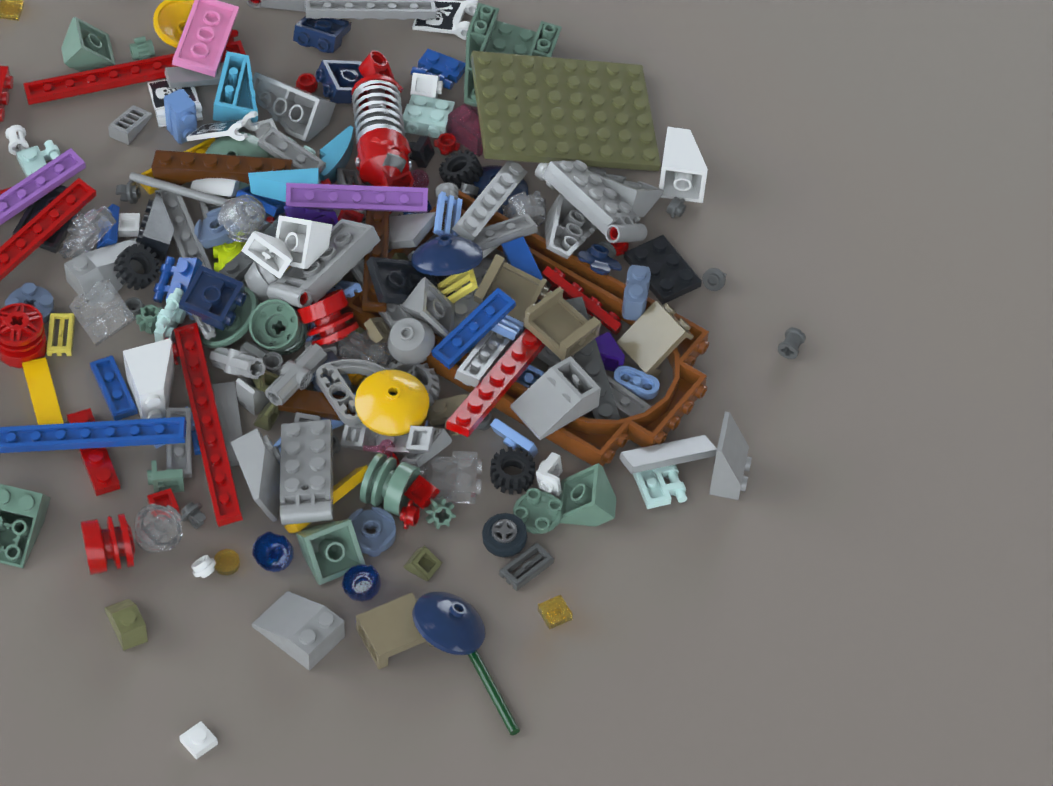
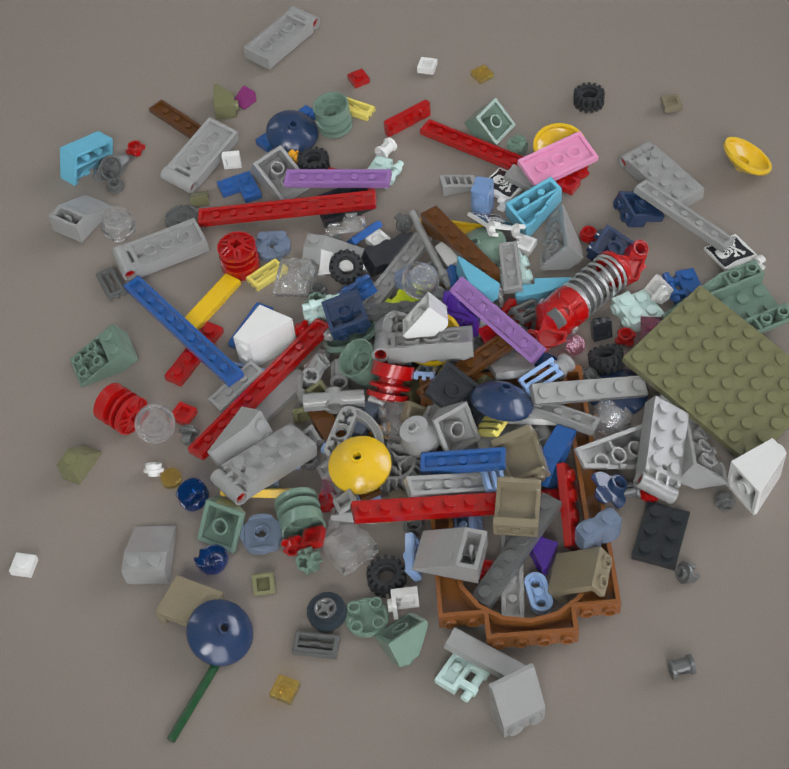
camera: 60 degrees right, 0 degrees up
sand green bracket [147,460,185,493] -> none
white slope [241,231,293,279] -> none

